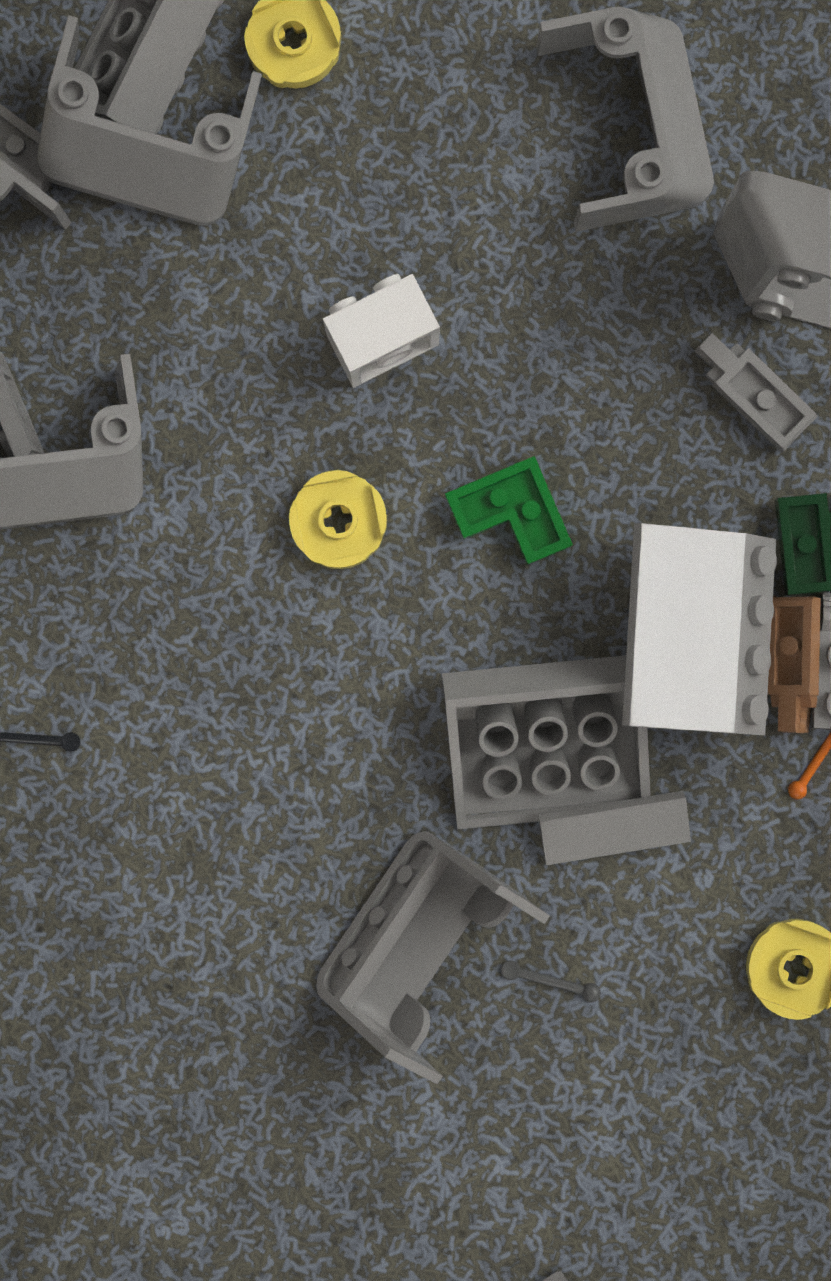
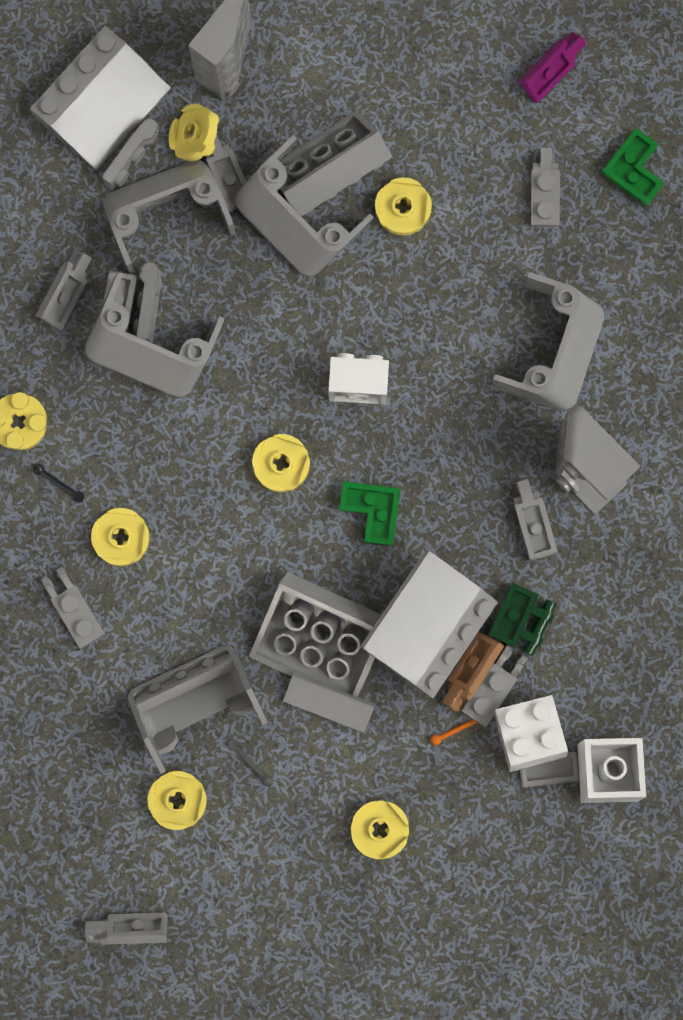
camera: 30 degrees right, 5 degrees down
none -> light grey hinge [41,567,106,649]
none -> light yellow plate [91,508,150,567]
none -> light yellow plate [148,771,207,830]

